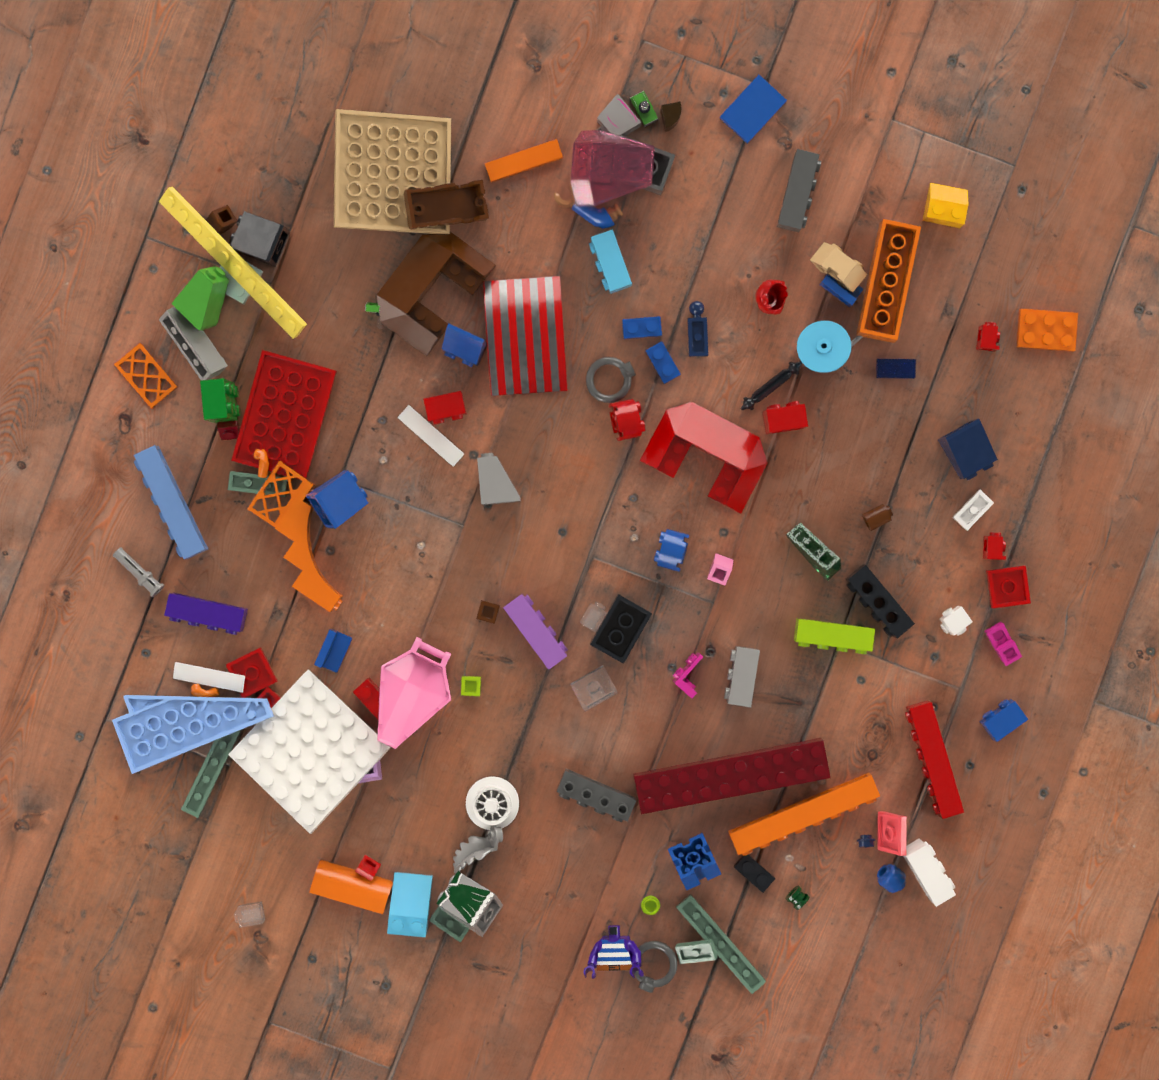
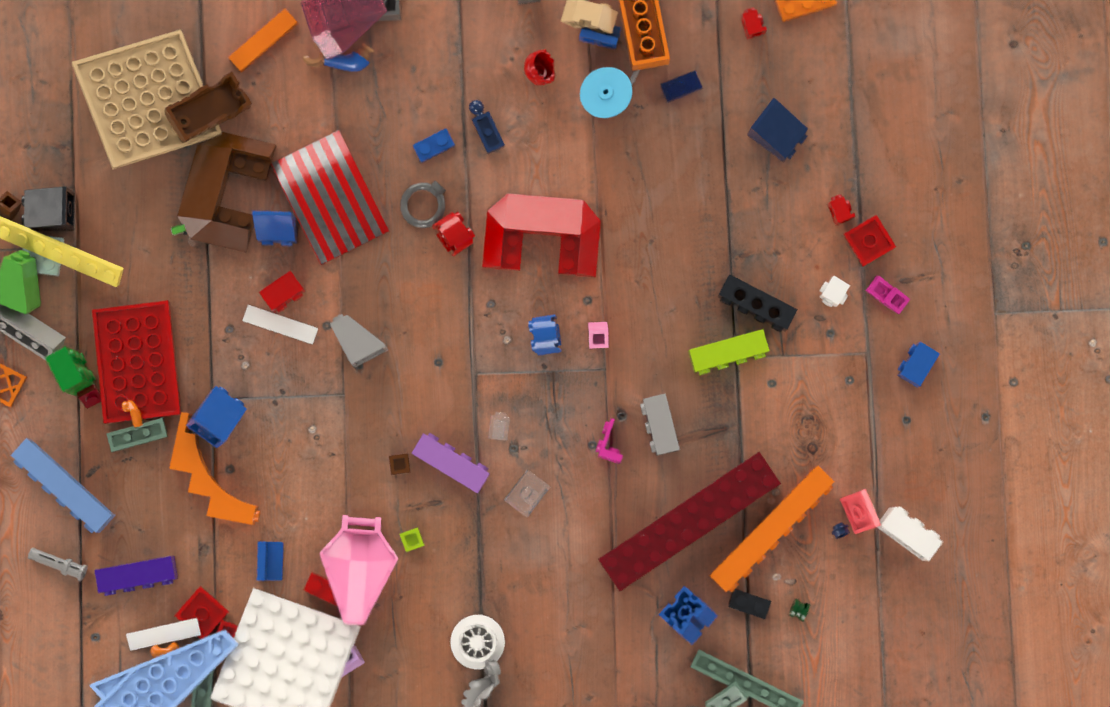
camera: 25 degrees left, 5 degrees down
orange window [247,461,308,527] -> none
dark grey brick [557,768,636,822] -> none
medium azure brick [588,229,632,294] -> none
black brick [590,594,652,664] -> none
lime plate [641,895,660,915] -> none
blue plate [645,341,681,384] -> none
black wheel [740,361,802,410] -> none
red brick [762,401,808,435] -> none
clear green slope [786,523,841,581] -> none
reddish brown brick [862,504,893,531] -> none
blue head [877,864,906,893] -> none
red brick [905,700,965,819] -> none
white plate [952,490,994,531] -> none

